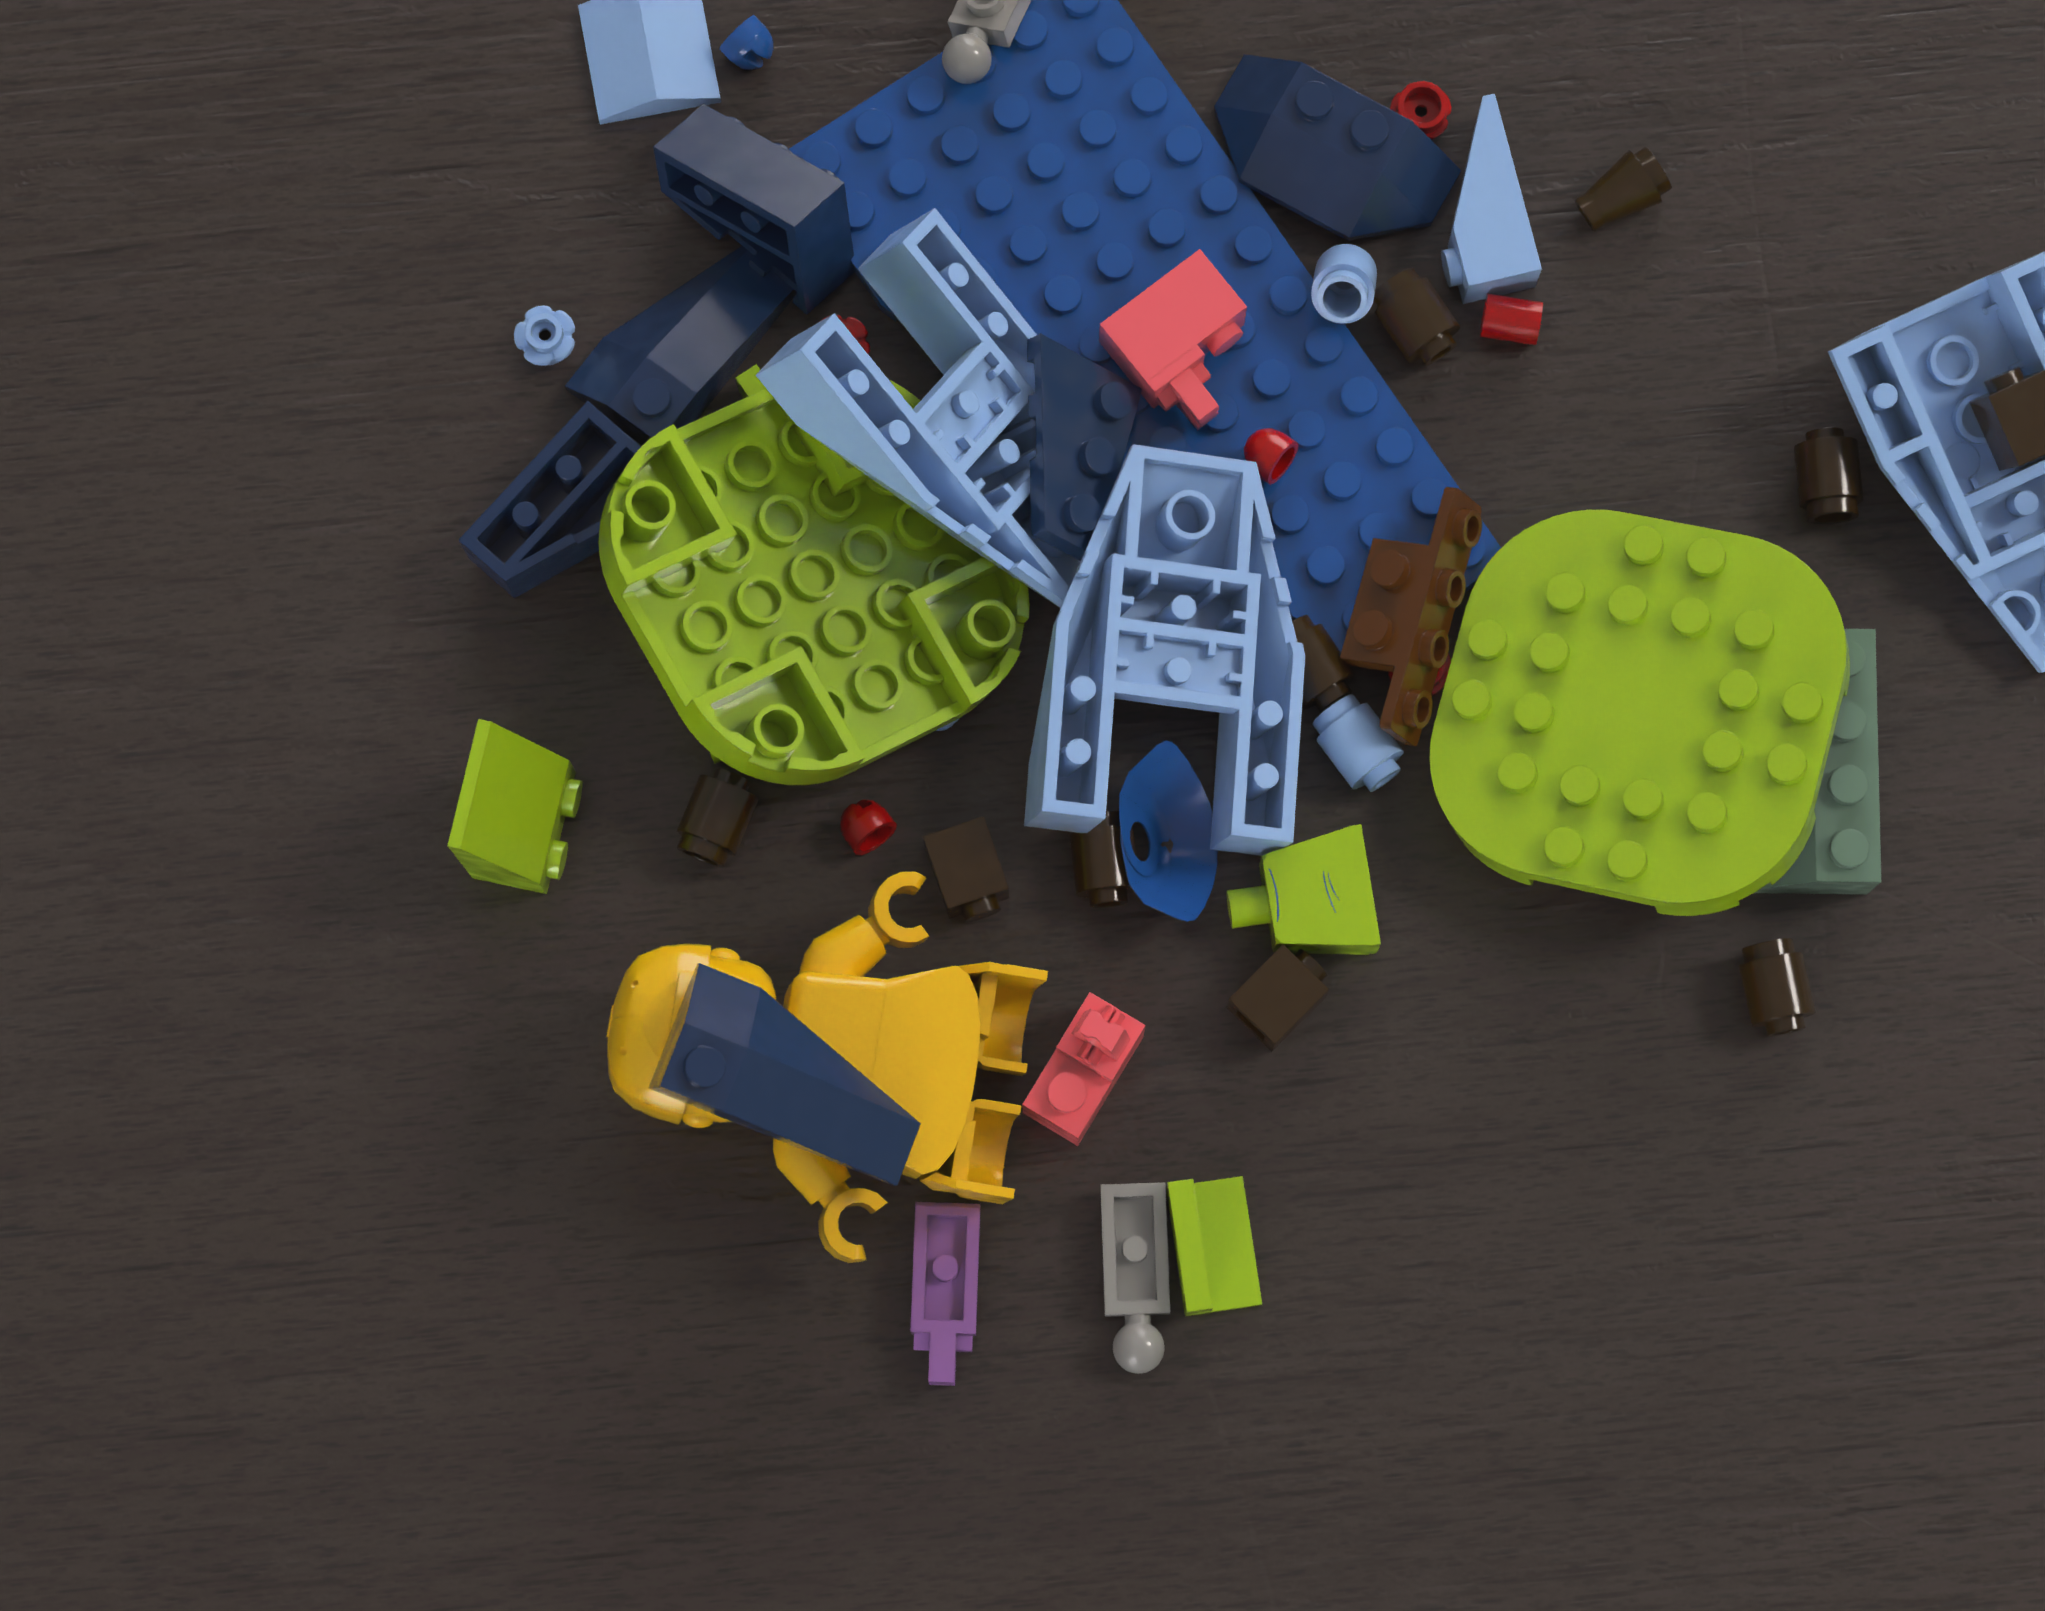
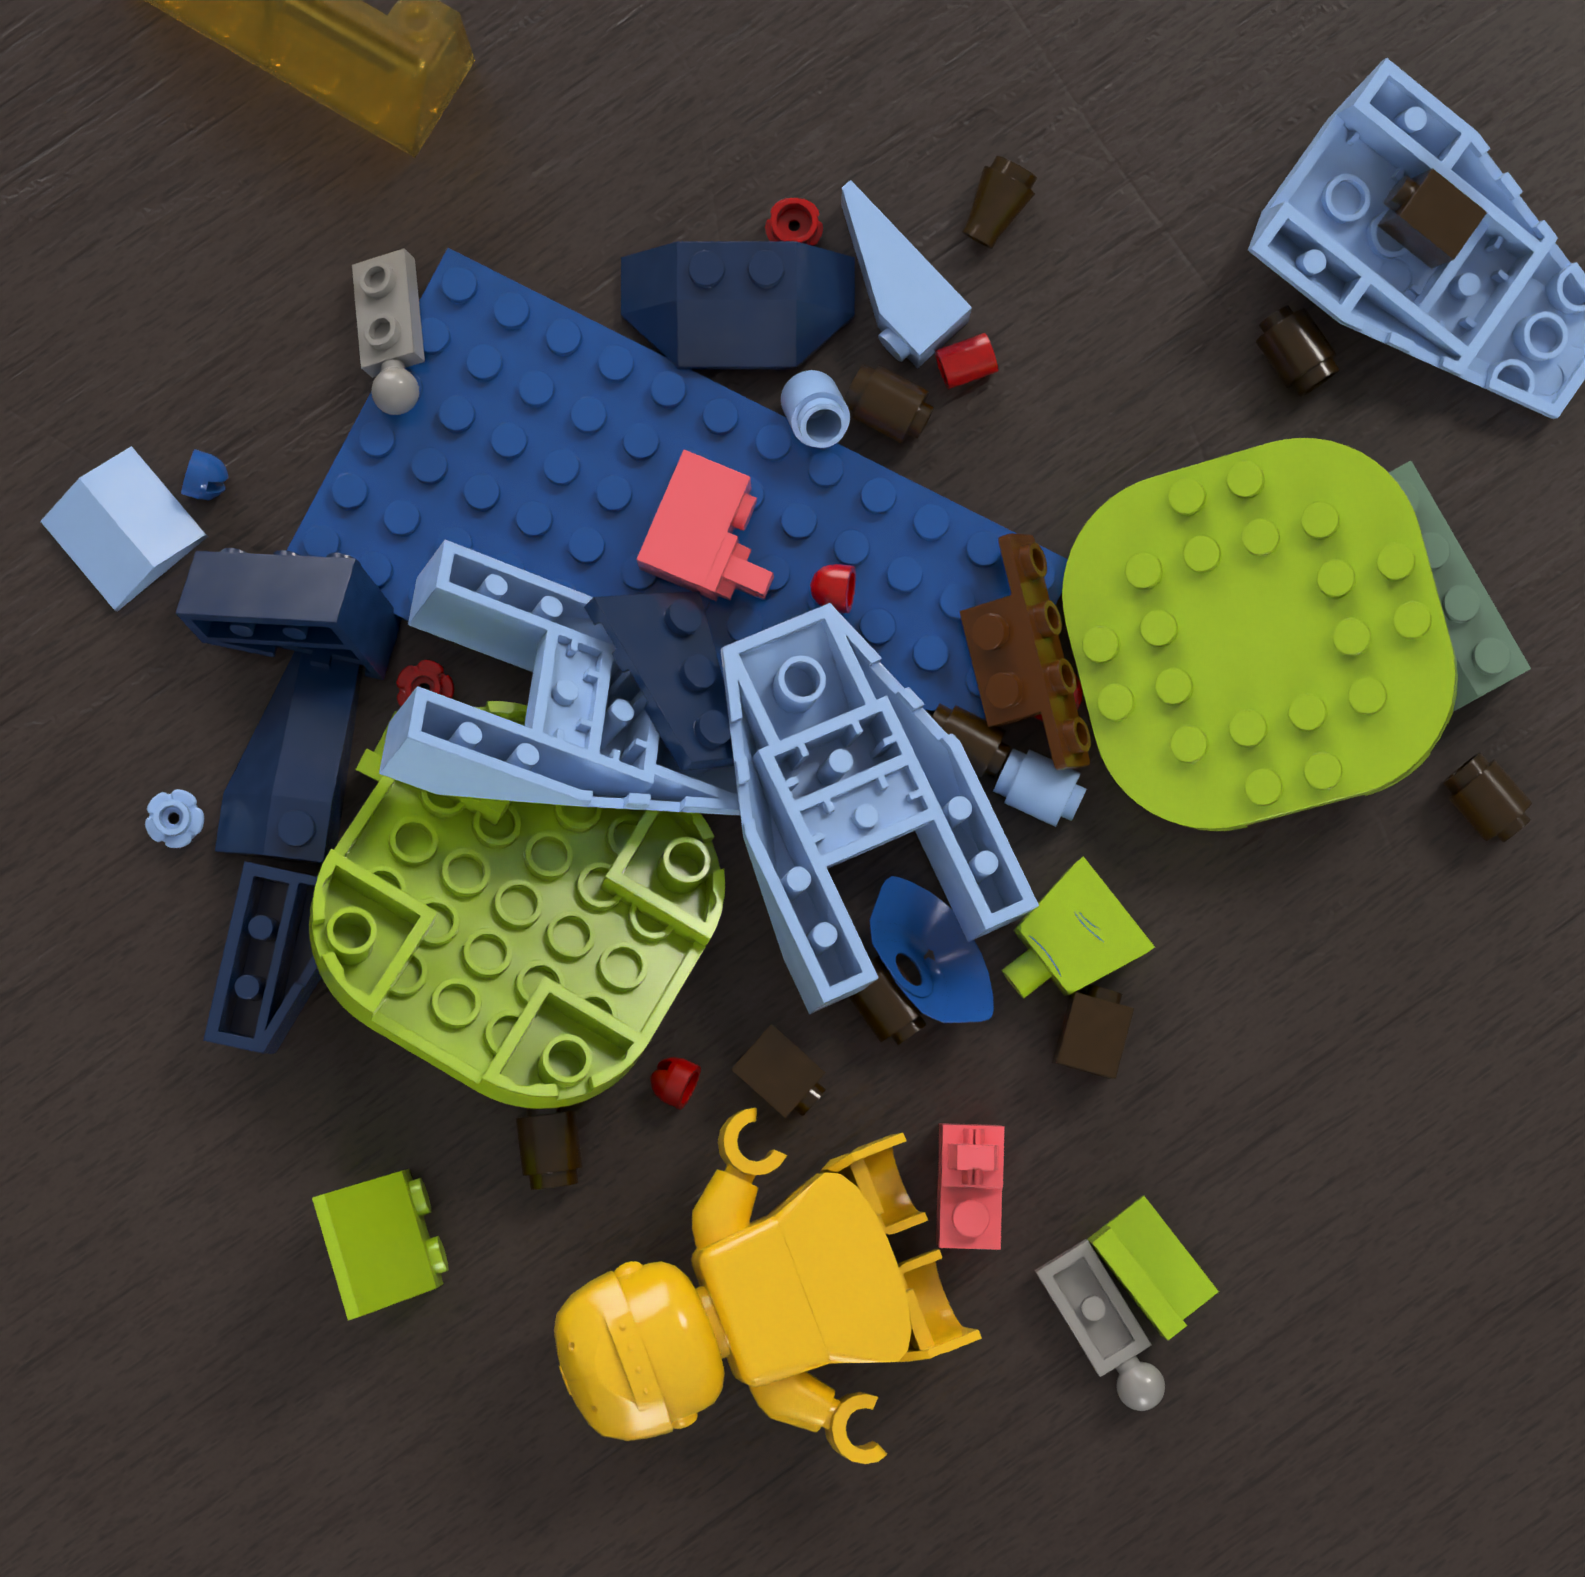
camera: 30 degrees left, 5 degrees up
dark blue wedge [649,963,921,1186] -> none
medium lavender hinge [910,1202,981,1386] -> none

